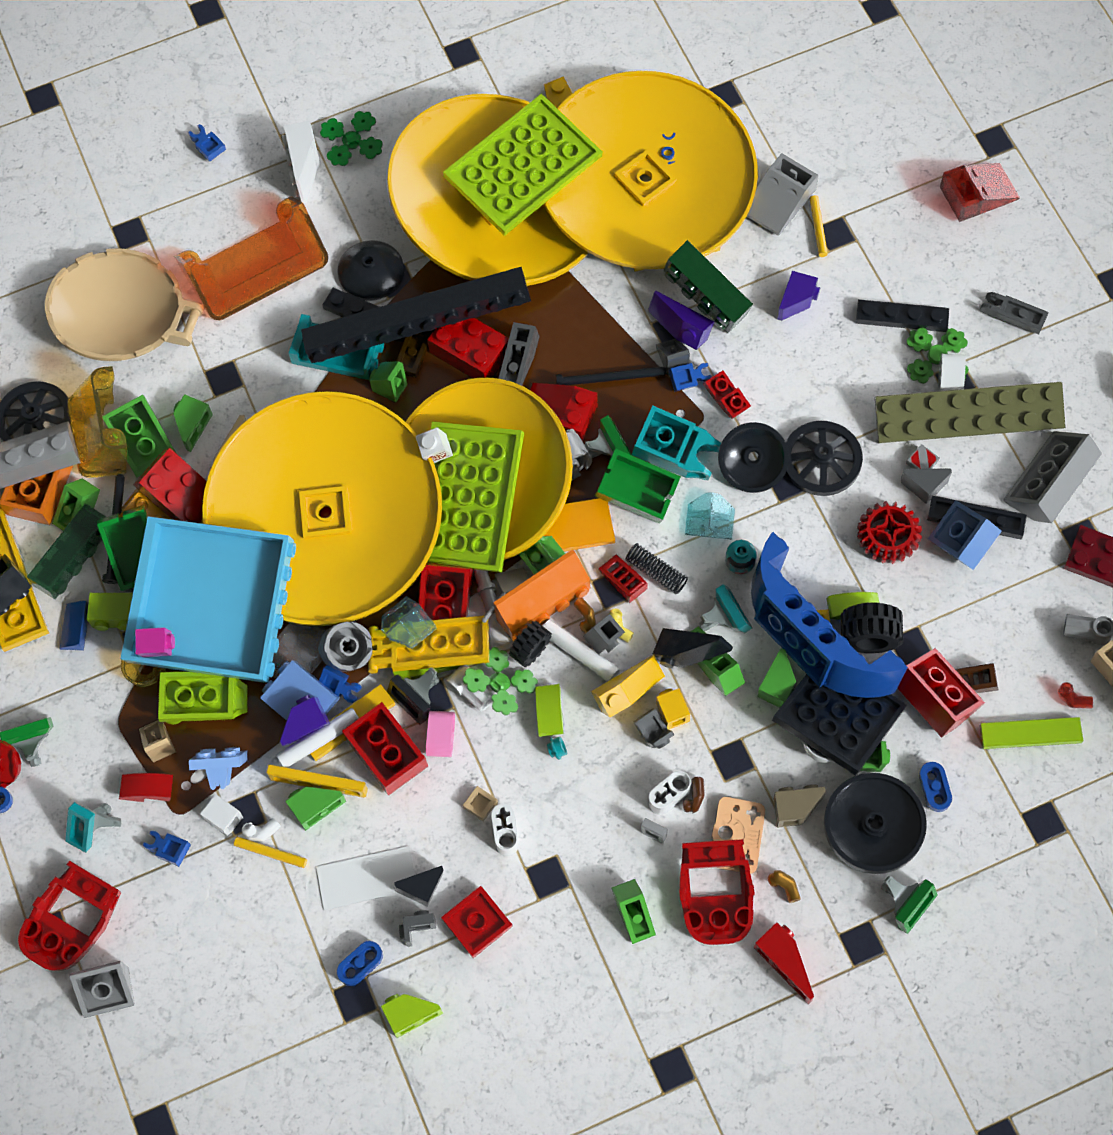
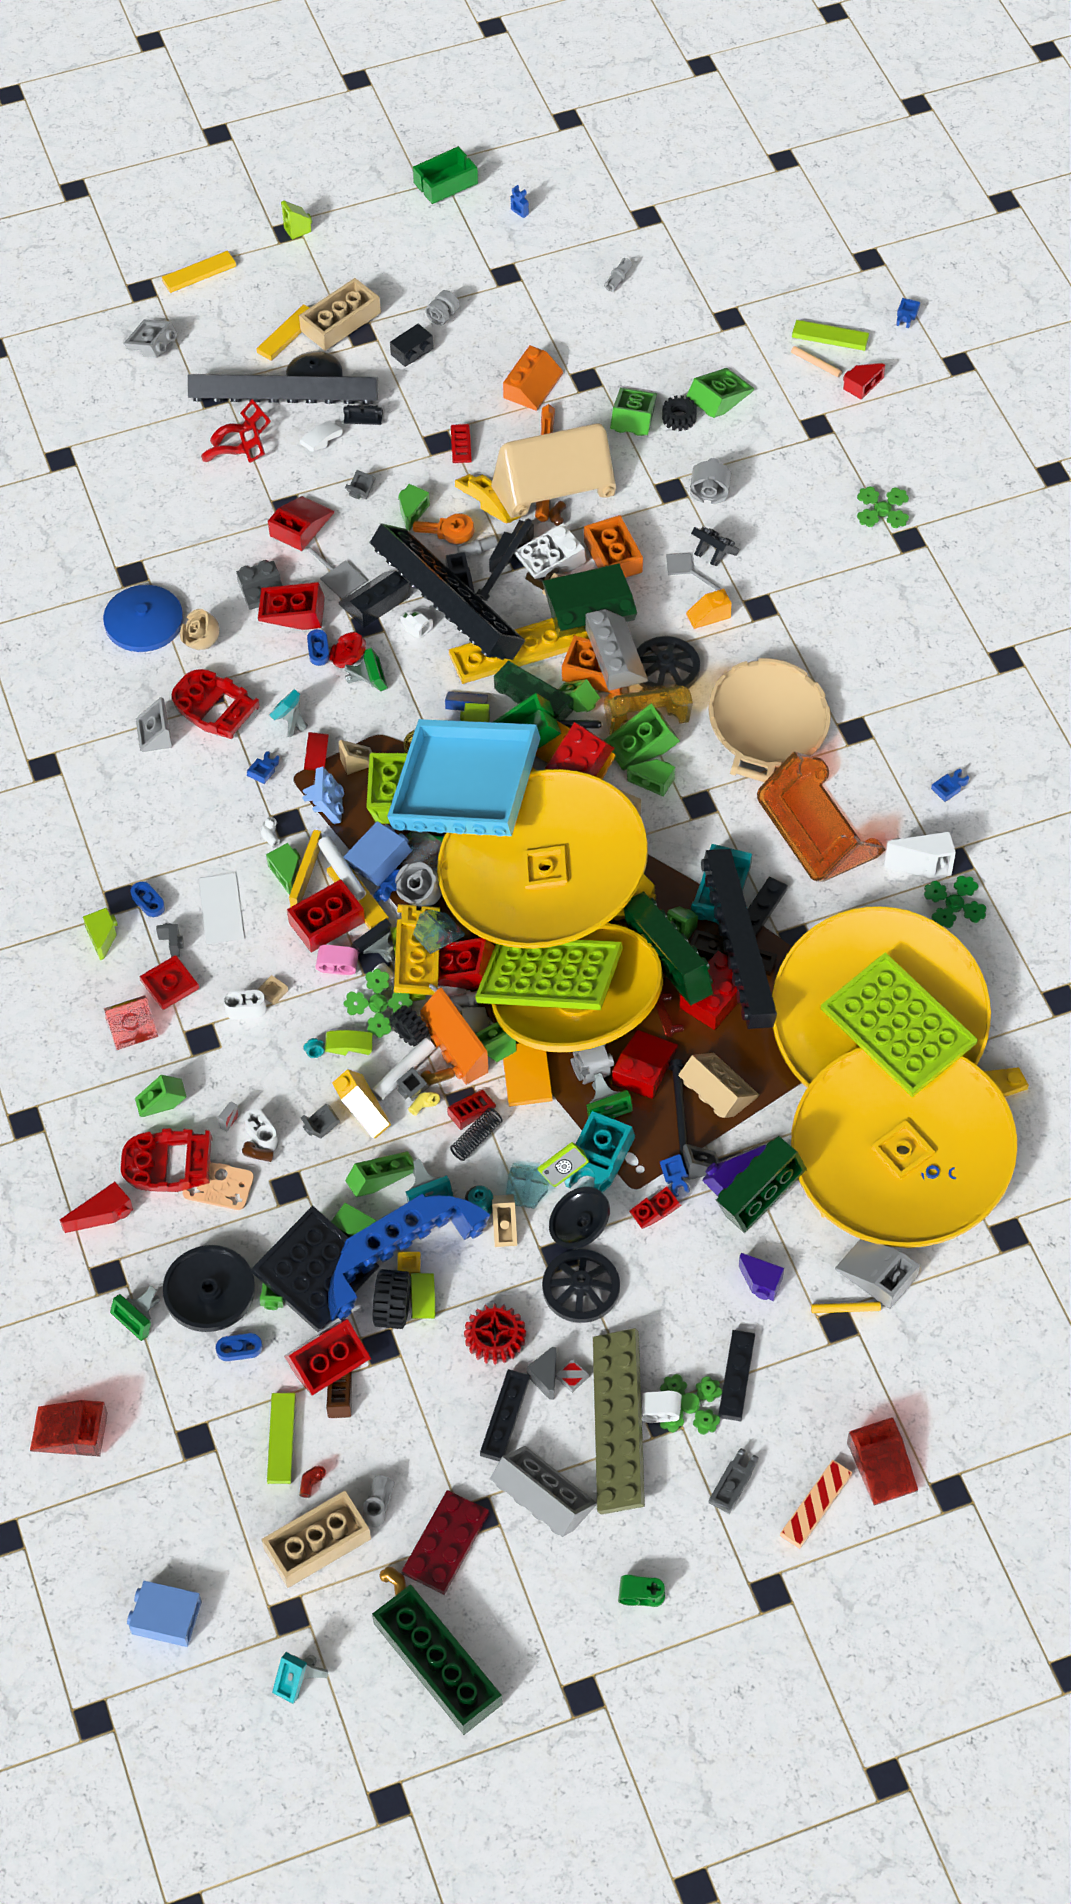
camera: 90 degrees right, 10 degrees down
dark pink brick [135,628,175,657] -> none
white brick [200,794,243,837] -> none
yellow bar [234,836,307,868] -> none
dark purple slope [280,695,330,746] -> none
black dish [337,240,404,301] -> none
black slope [394,866,444,907] -> none
white brick [416,428,453,463] -> none
dark grey slope [499,322,540,386] -> none
green piece [595,449,681,524] -> none
black slope [652,628,733,668] -> none
yellow brick [656,688,691,729] -> none
pearl gold arm [768,870,801,903] -> none
dark tan slope [773,784,826,828] -> none
medium blue slope [928,500,1001,570] -> none
none -> clear red slope [30,1400,108,1457]
none -> clear red bracket [104,995,158,1050]
none -> tan slope [492,1194,517,1247]
none -> slope [537,1142,589,1187]
none -> dark green brick [623,891,713,1006]
none -> tan slope [678,1053,759,1118]
none -> tile [780,1460,853,1549]

